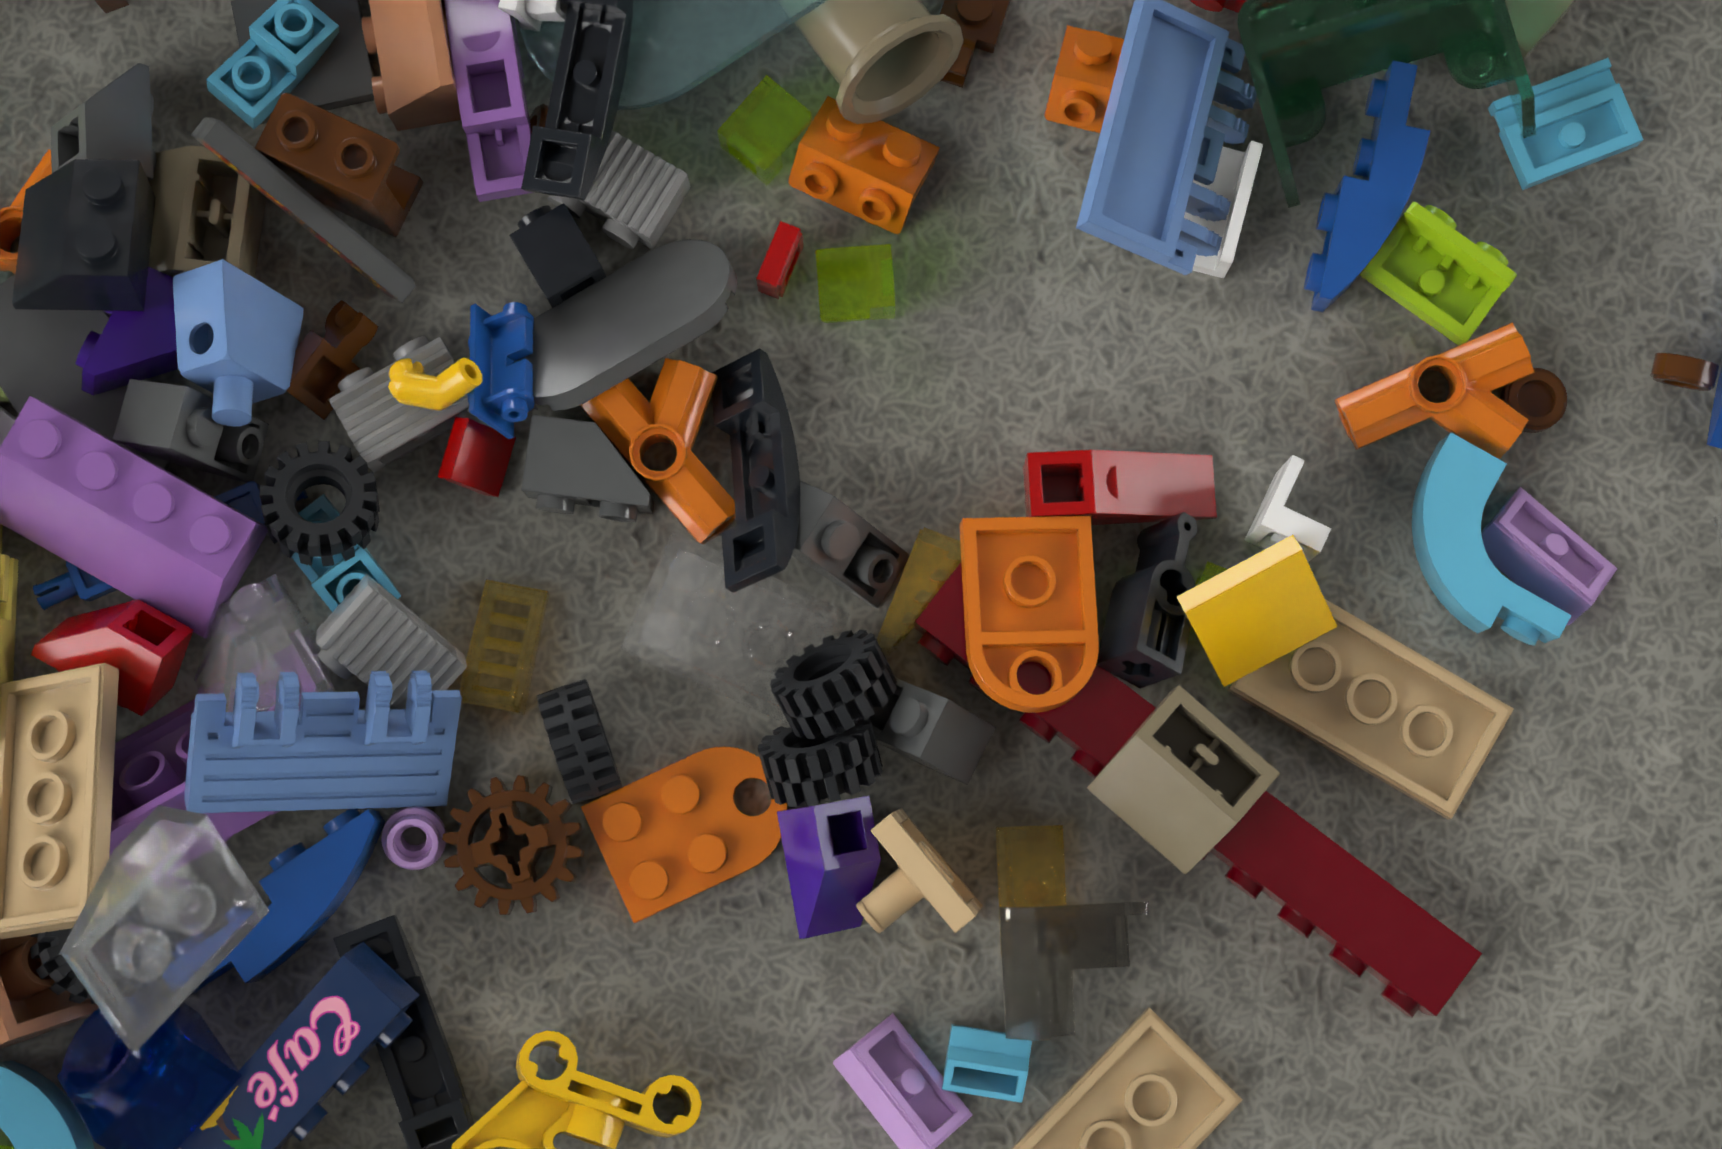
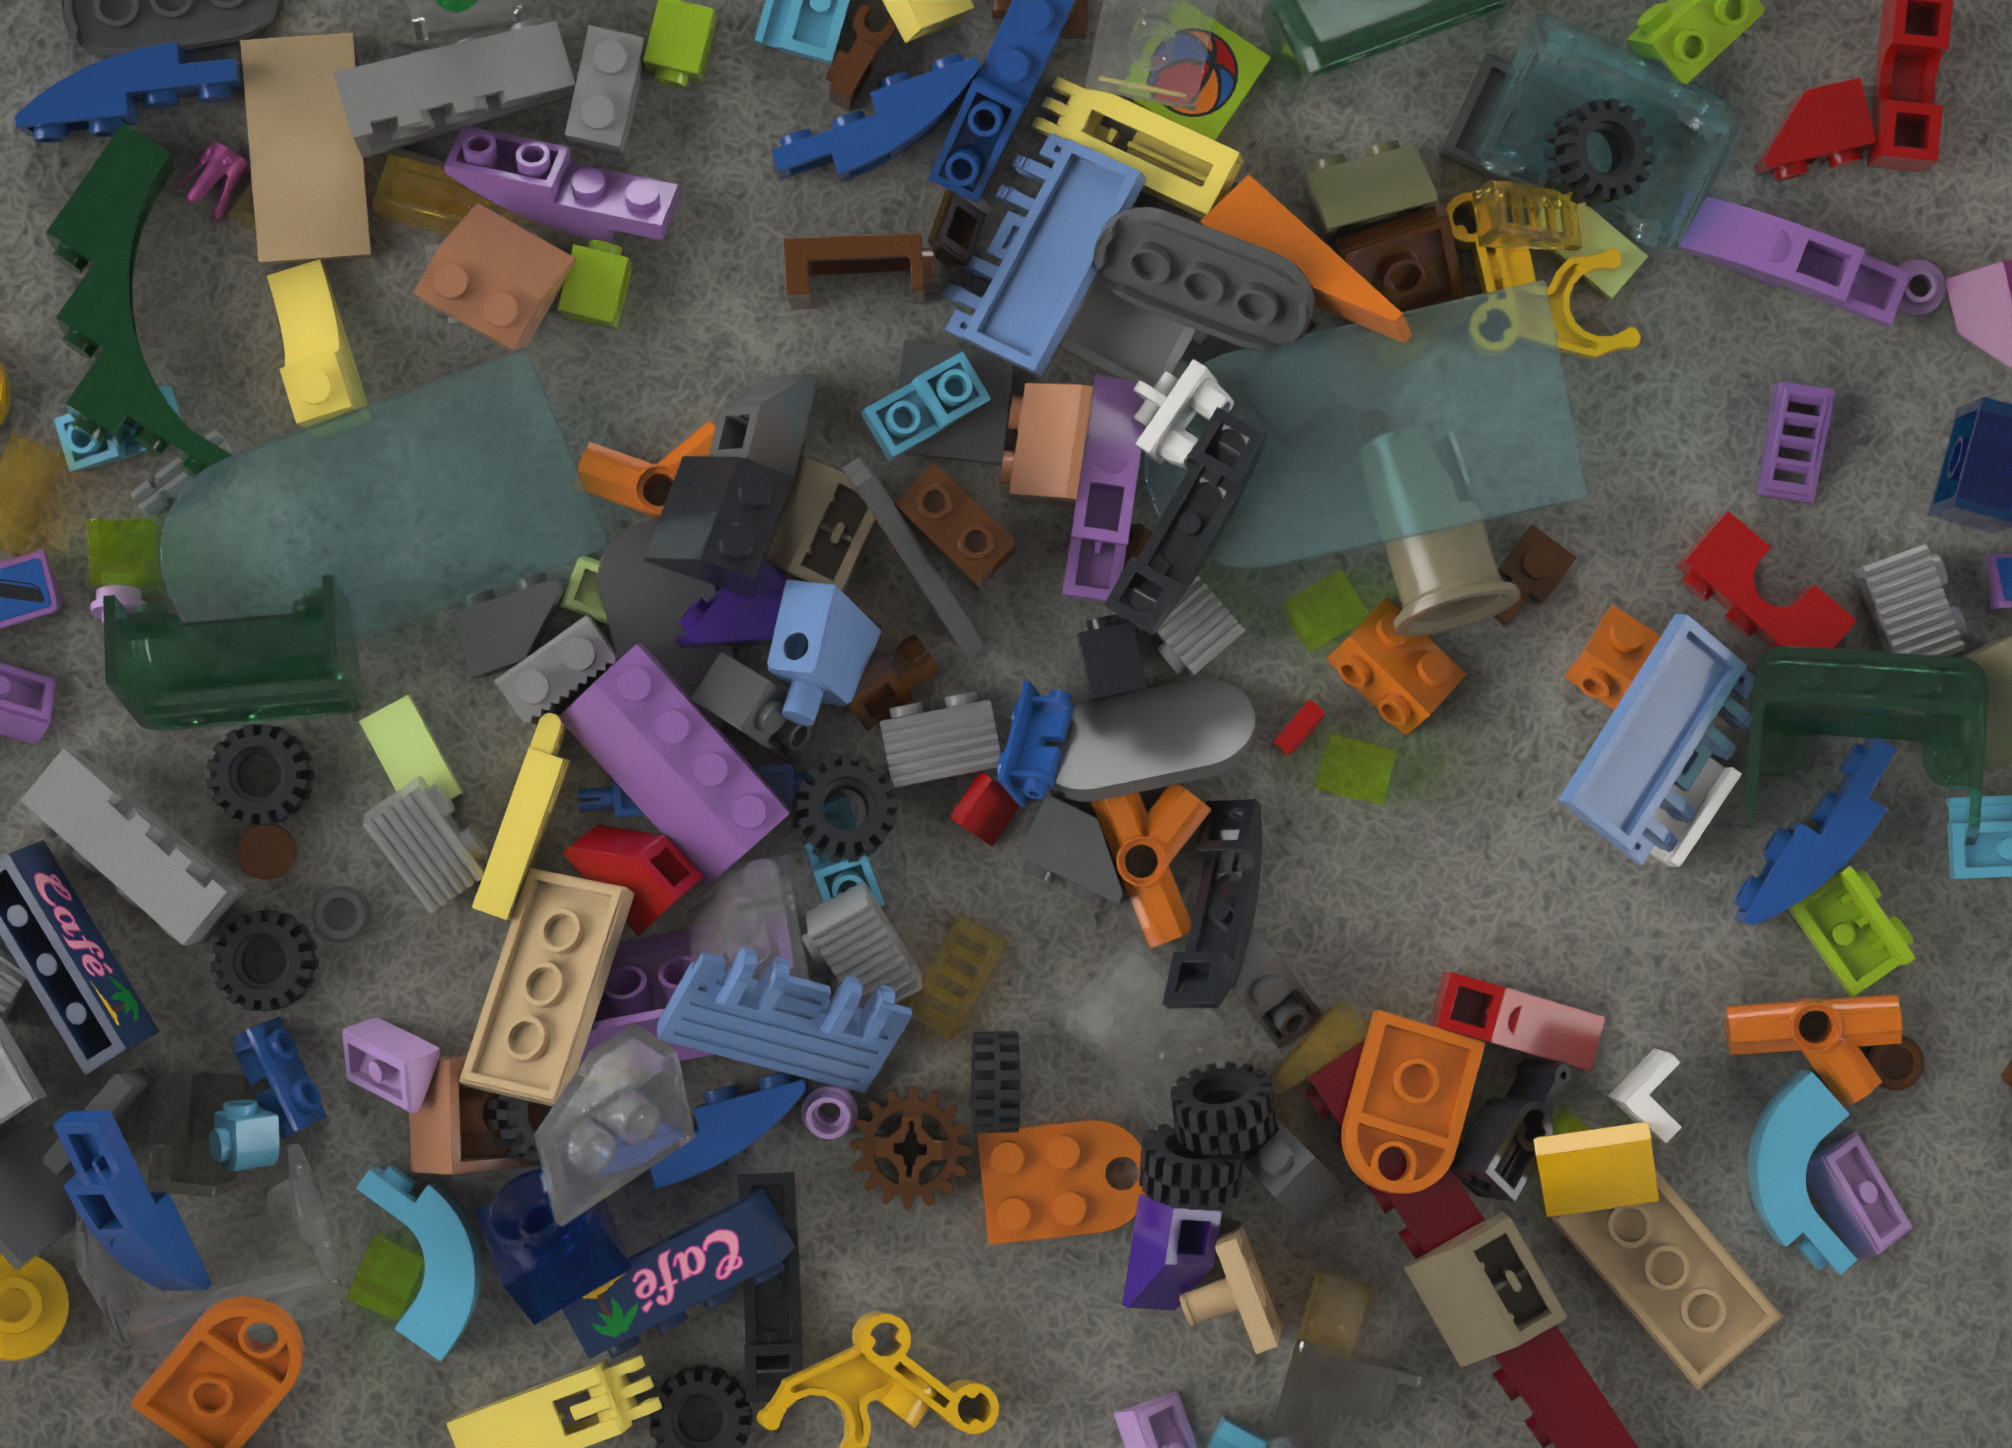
camera: 15 degrees right, 5 degrees up
yellow arm [388,357,483,411] -> none

